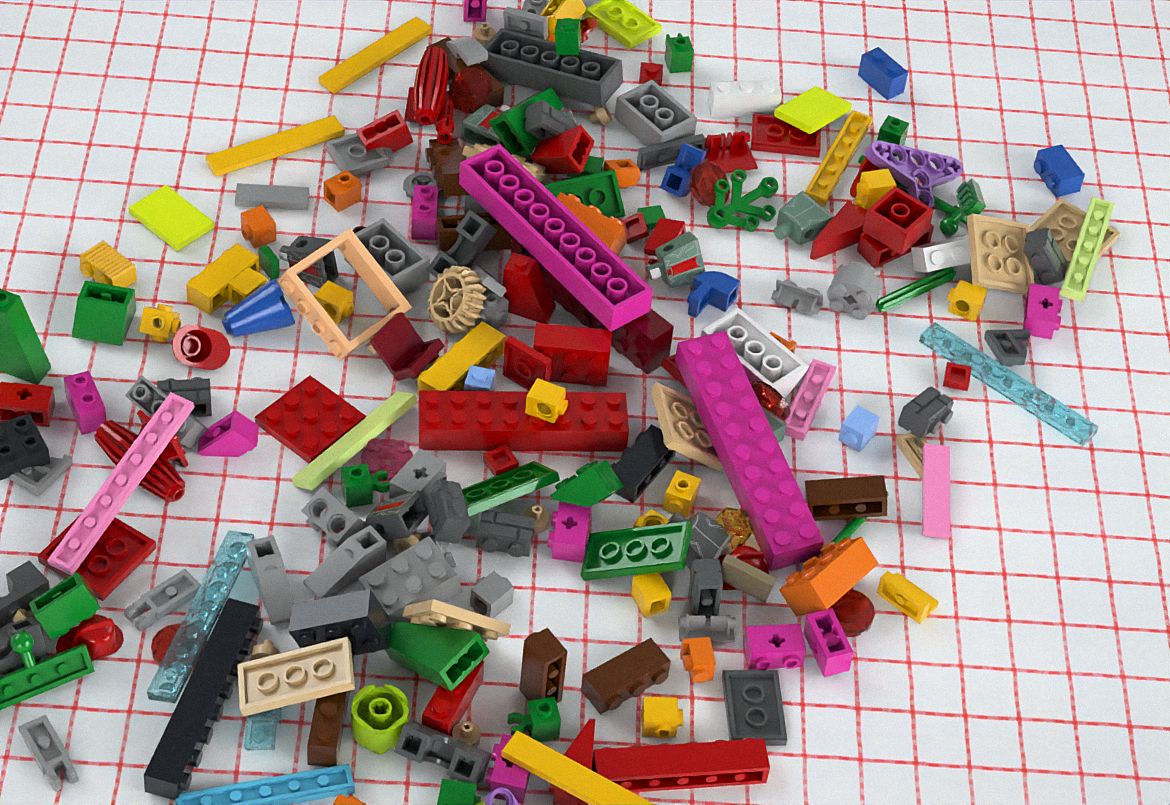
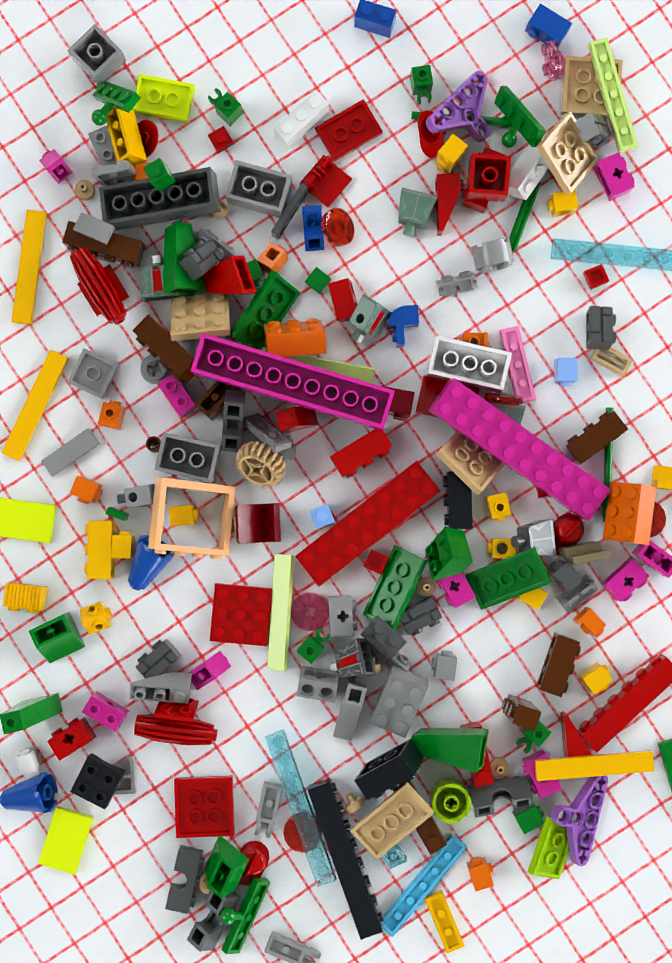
camera: 30 degrees left, 40 degrees up
bright pink tile [47,392,194,575] -> none
red piece [171,325,230,370] -> none
light grey slope [247,535,295,625] -> none
red arch [356,109,414,153] -> none
tan plate [402,599,511,642] -> none
yellow brick [417,321,506,396] -> none
red pin [436,99,455,145] -> none
clear red tile [448,68,493,114] -> none
red tile [503,335,552,391] -> none
yellow brick [525,378,568,423] -> none
red plate [620,212,650,244] -> none
green plant [707,169,778,232] -> none
clear yellow panel [714,507,754,550] -> none
dark grey tile [722,670,787,746] -> none
neon yellow tile [774,86,852,134] -> none
yellow tile [805,110,873,207] -> none
bright pink tile [922,443,950,539] -> none
dark grey wing [984,329,1031,367] -> none
none -> clear pink plate [541,39,563,81]

